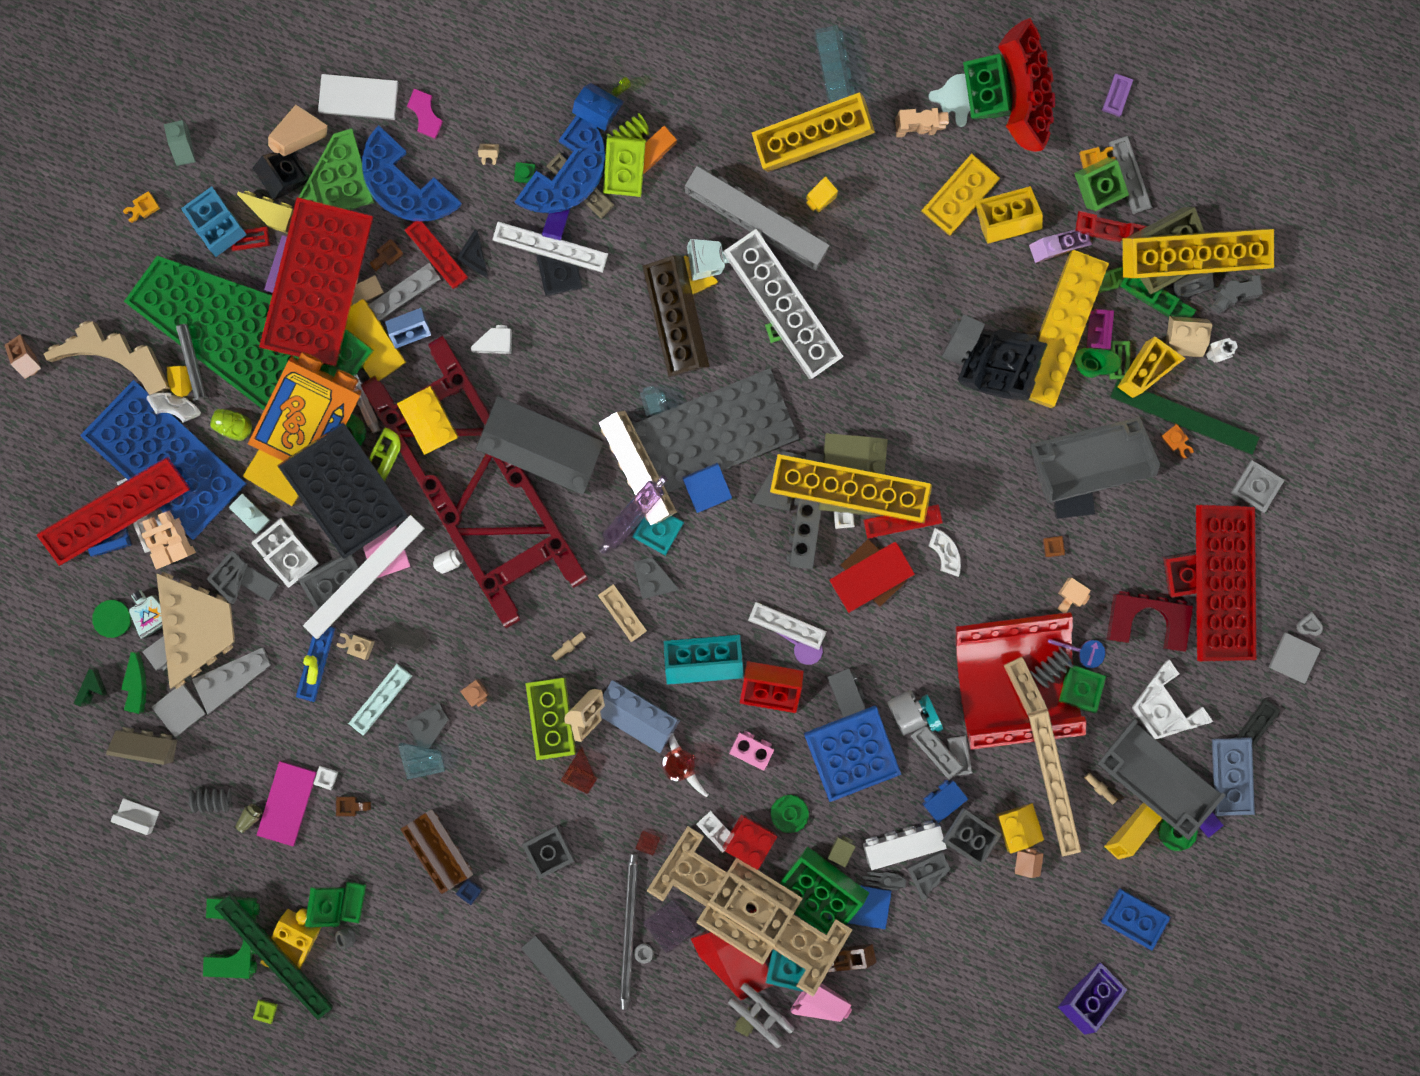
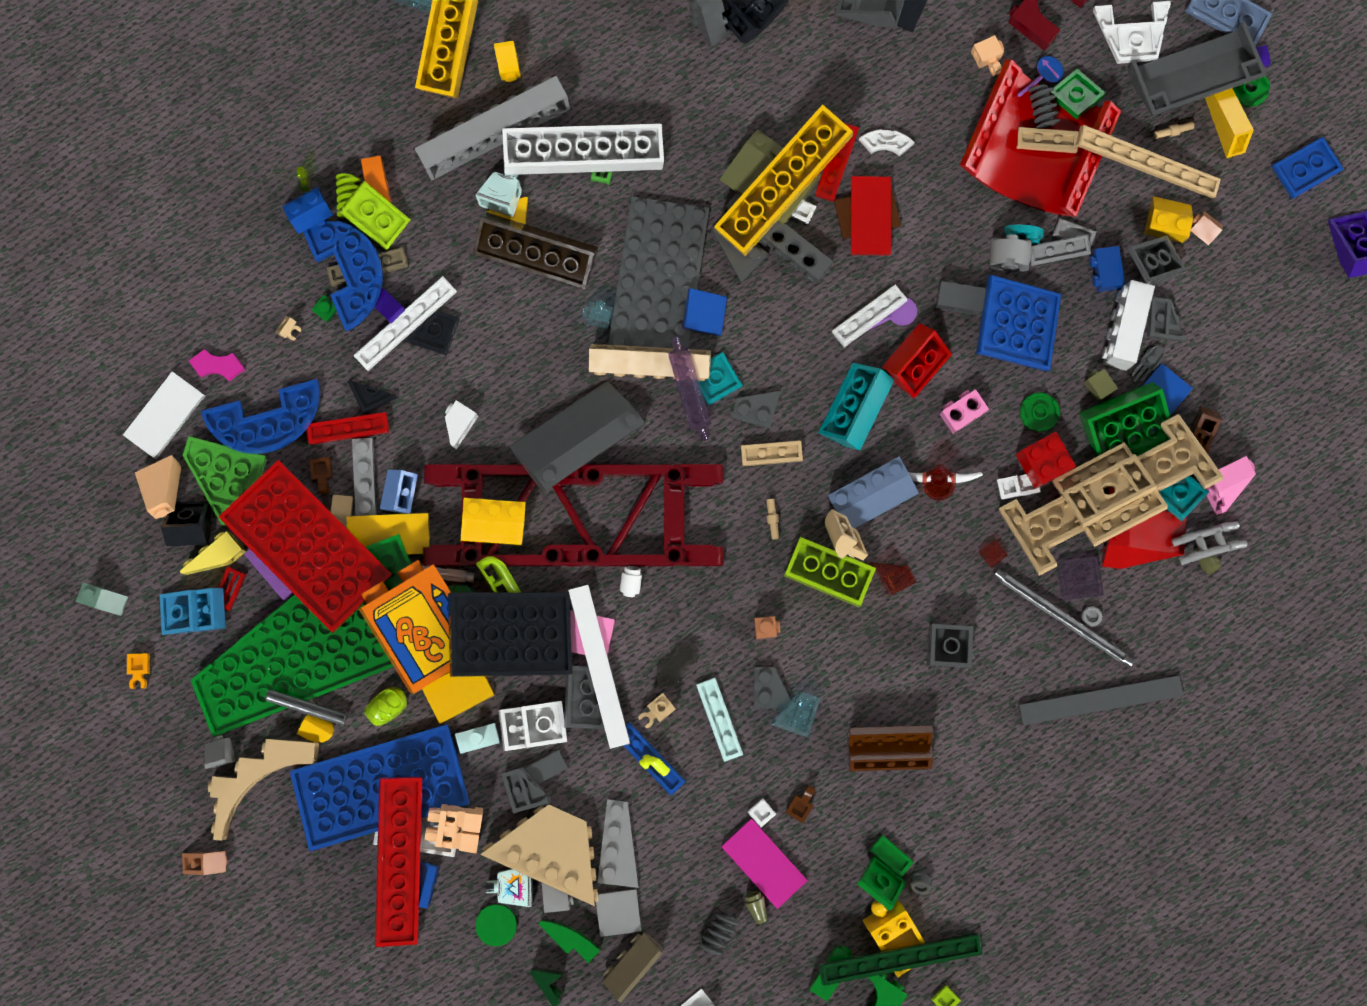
camera: 55 degrees left, 5 degrees down
white tile [147,393,201,422] -> none
dark blue tile [456,879,483,905] -> none
dark orange tile [1043,536,1065,558] -> none
none -> light grey slope [204,735,236,769]

